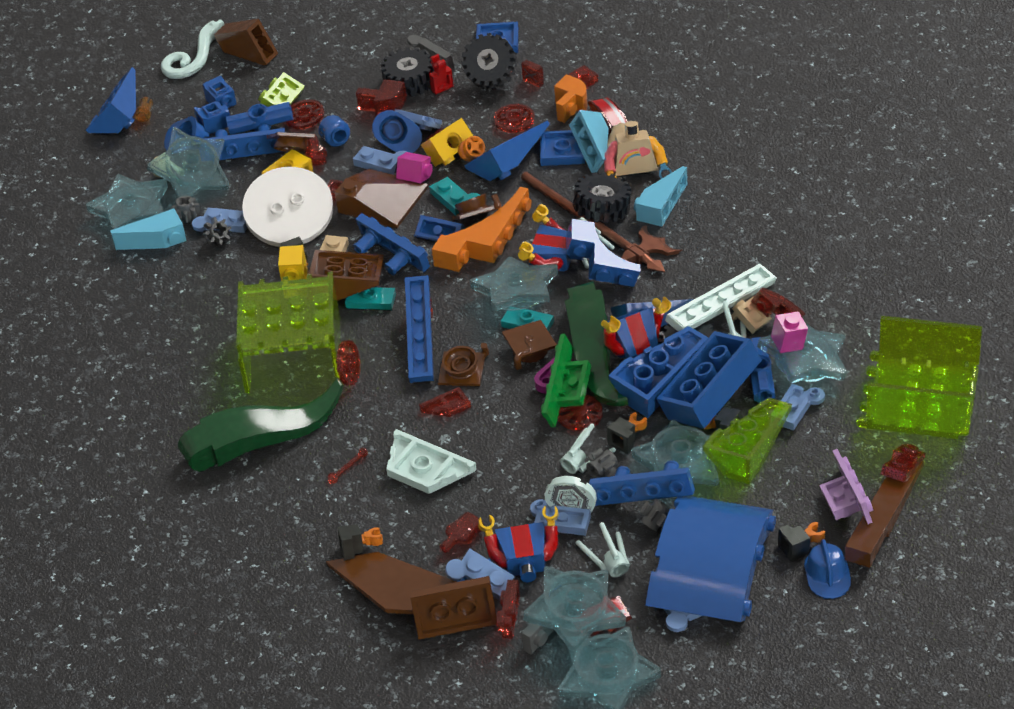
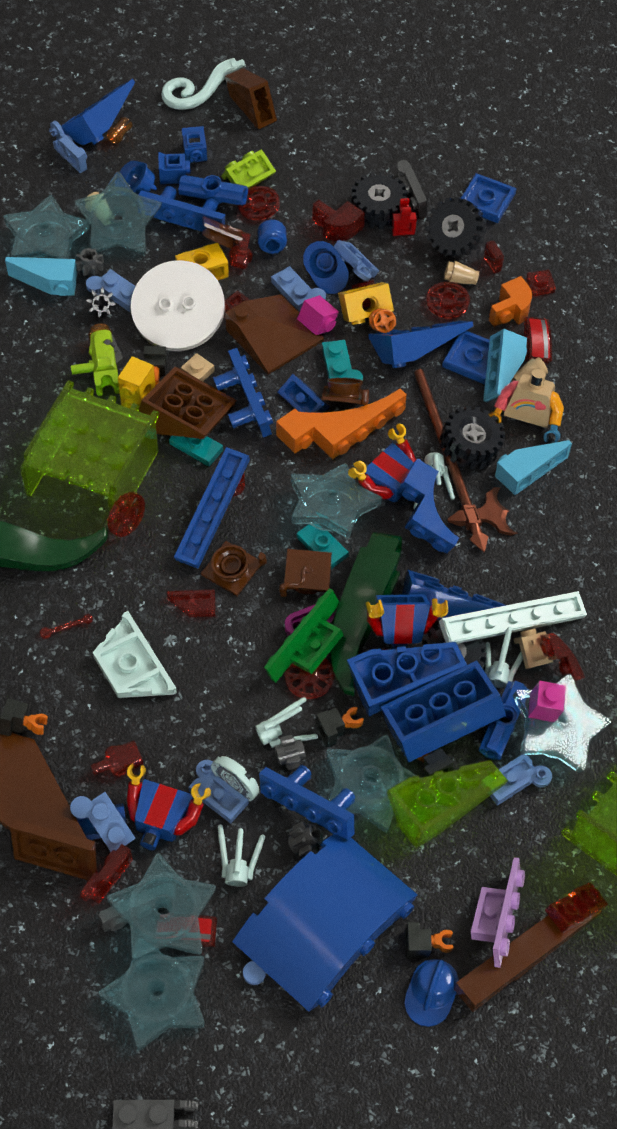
camera: 20 degrees right, 15 degrees up
none -> medium blue hinge [49,121,87,173]
none -> lime piece [71,323,123,396]
none -> tan cone [444,261,479,285]

